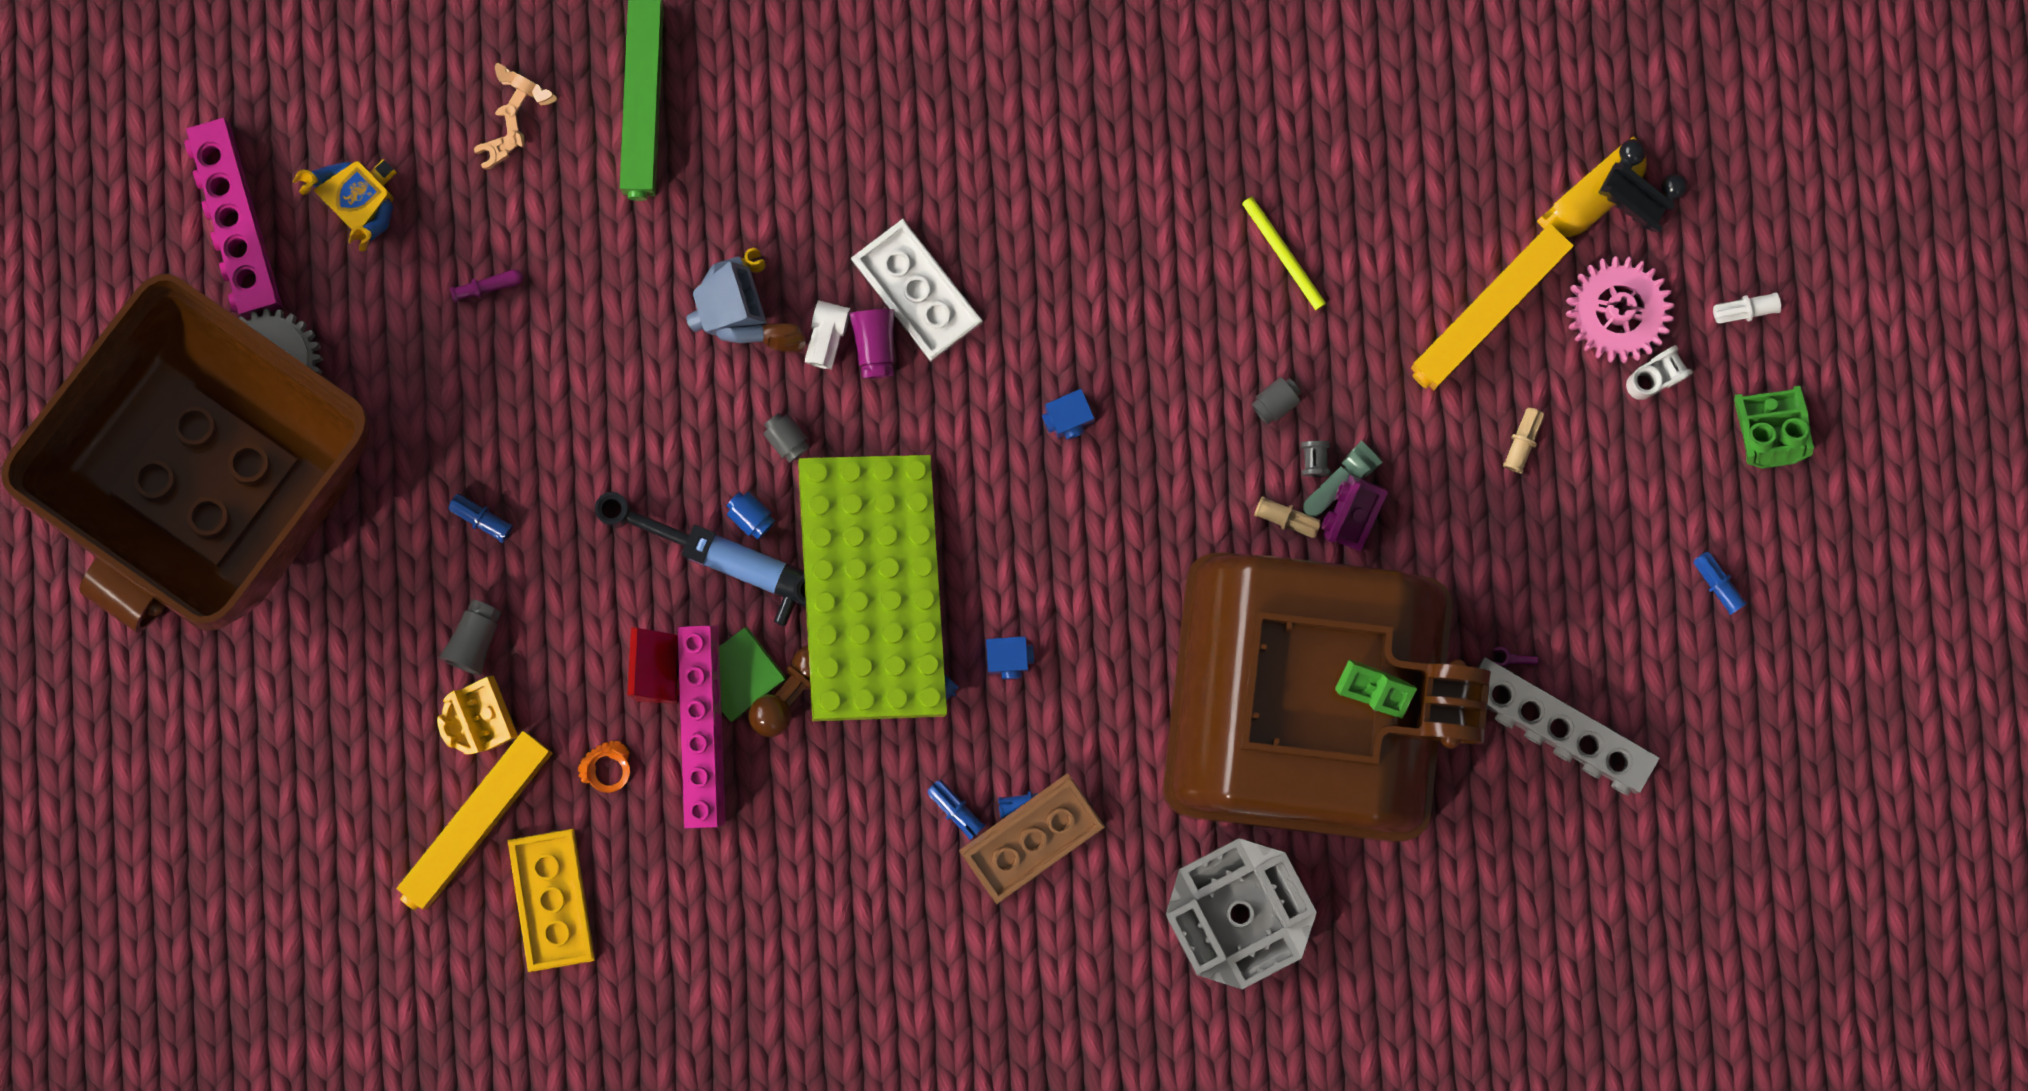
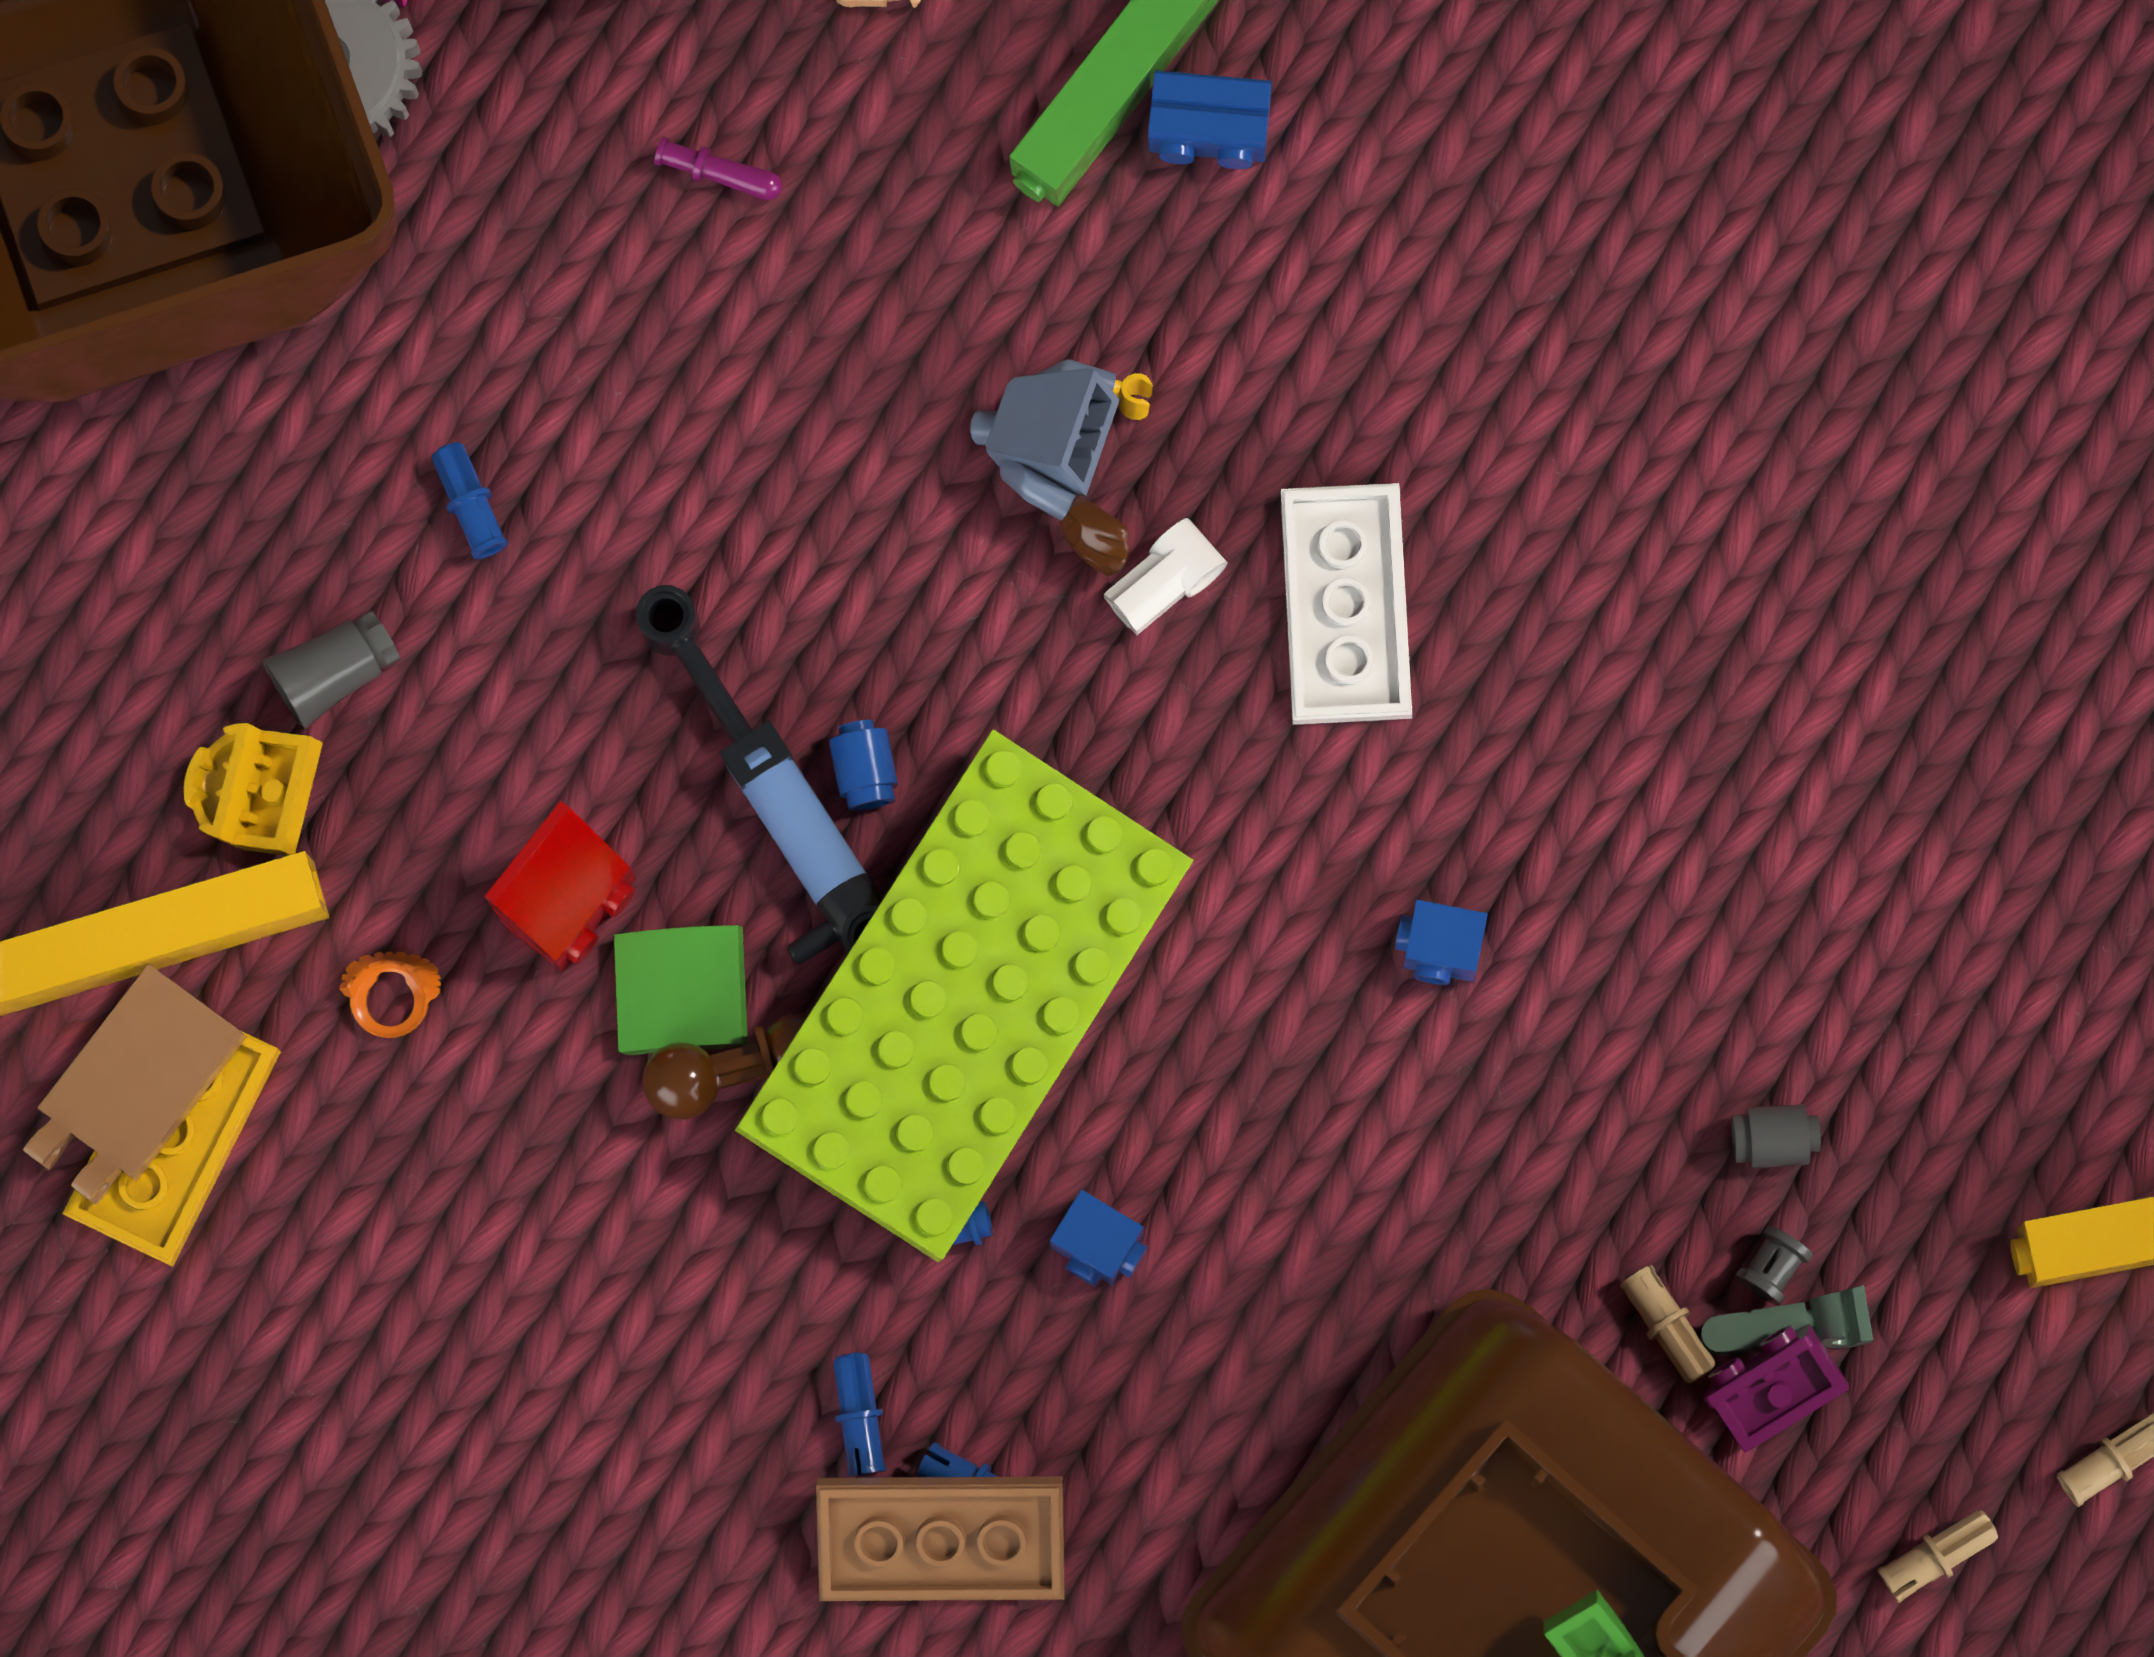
camera: 40 degrees right, 5 degrees down
dark pink brick [677,625,726,828] -> none
dark grey brick [763,413,810,463] -> none
magenta plant [849,309,895,379] -> none
neon yellow bar [1242,196,1326,310] -> none
none -> medium nougat tile [23,964,247,1205]
none -> blue brick [1148,70,1272,169]
none -> tan axle [1877,1510,1998,1603]

